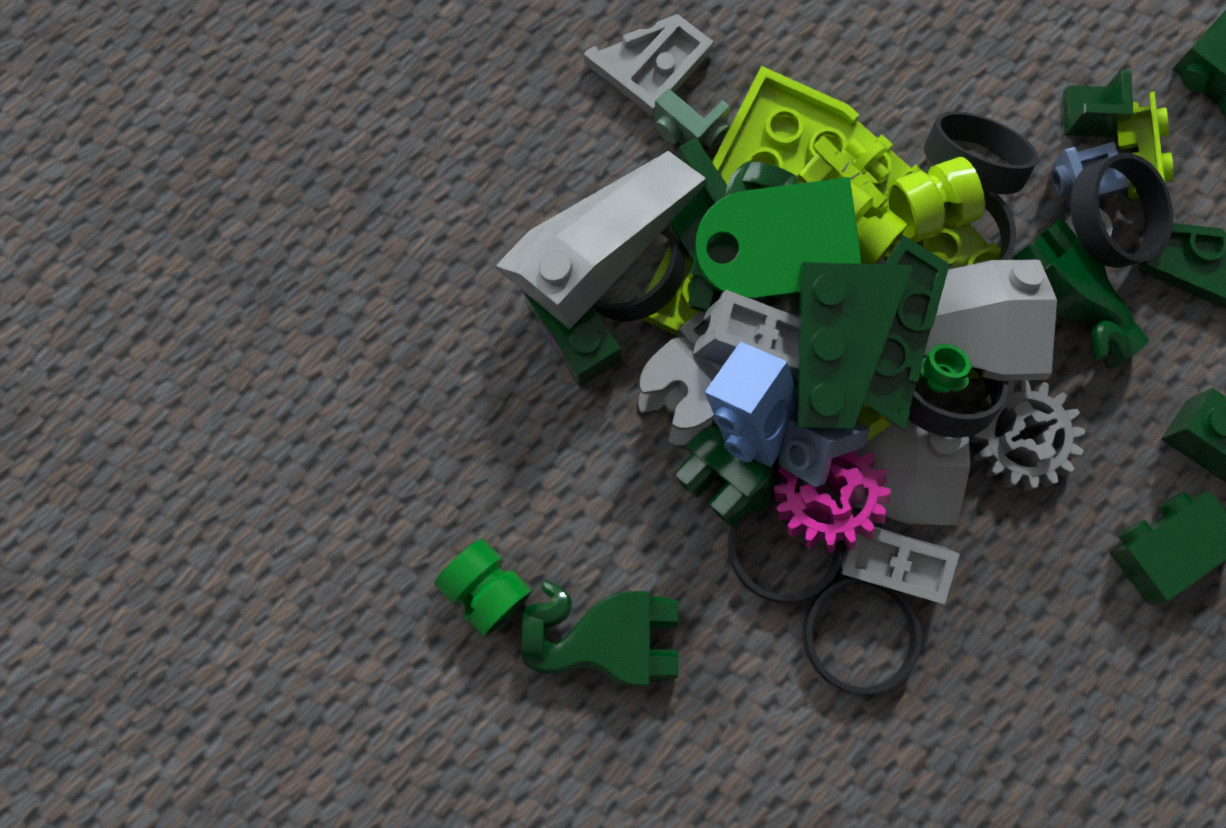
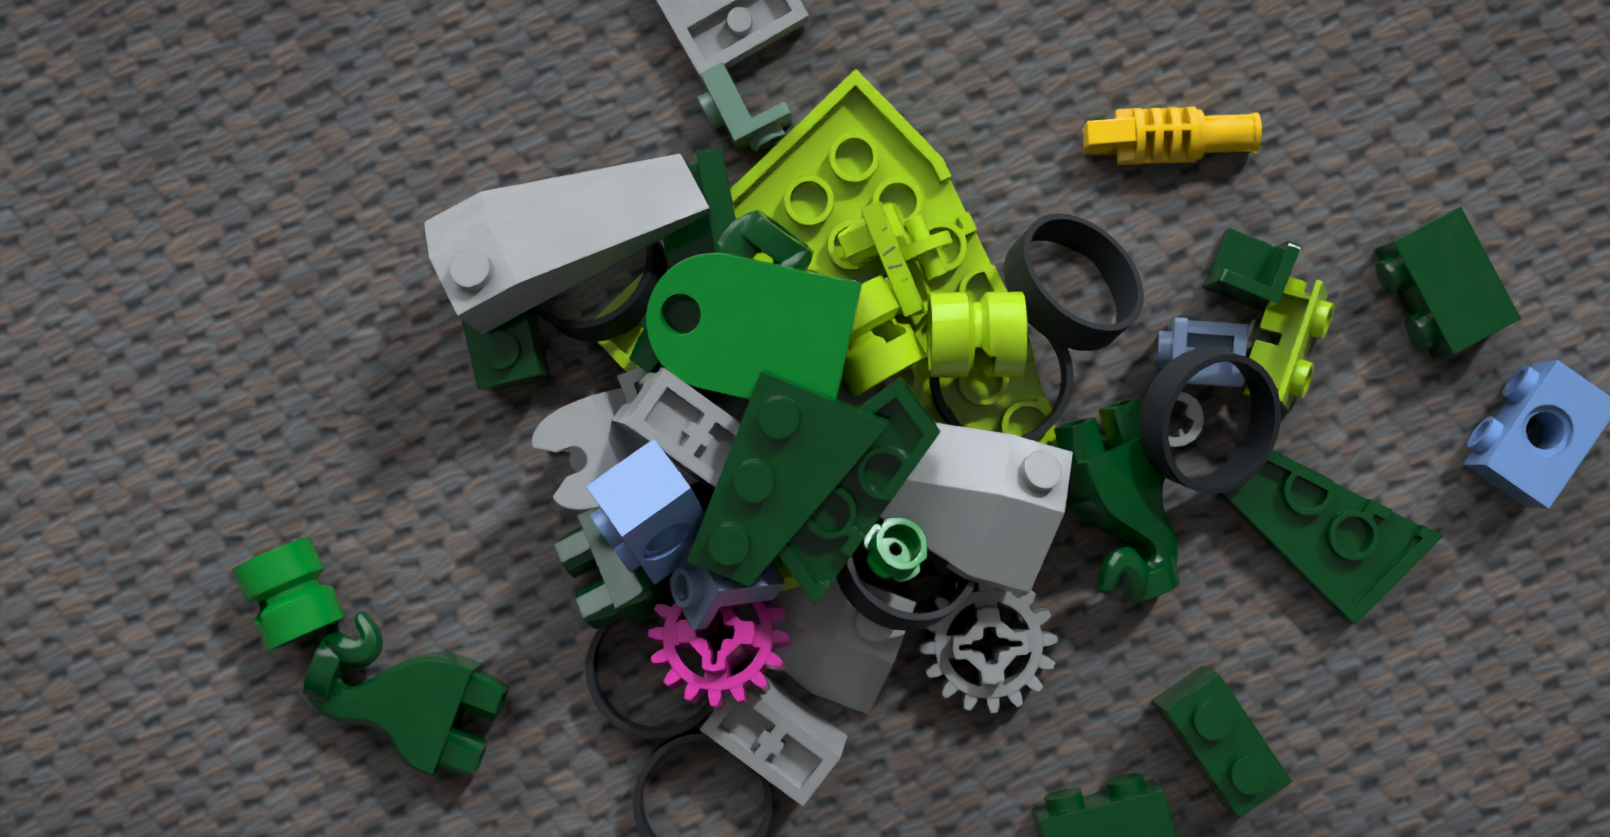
camera: 25 degrees right, 10 degrees up
none -> yellow hinge [1082,106,1262,165]

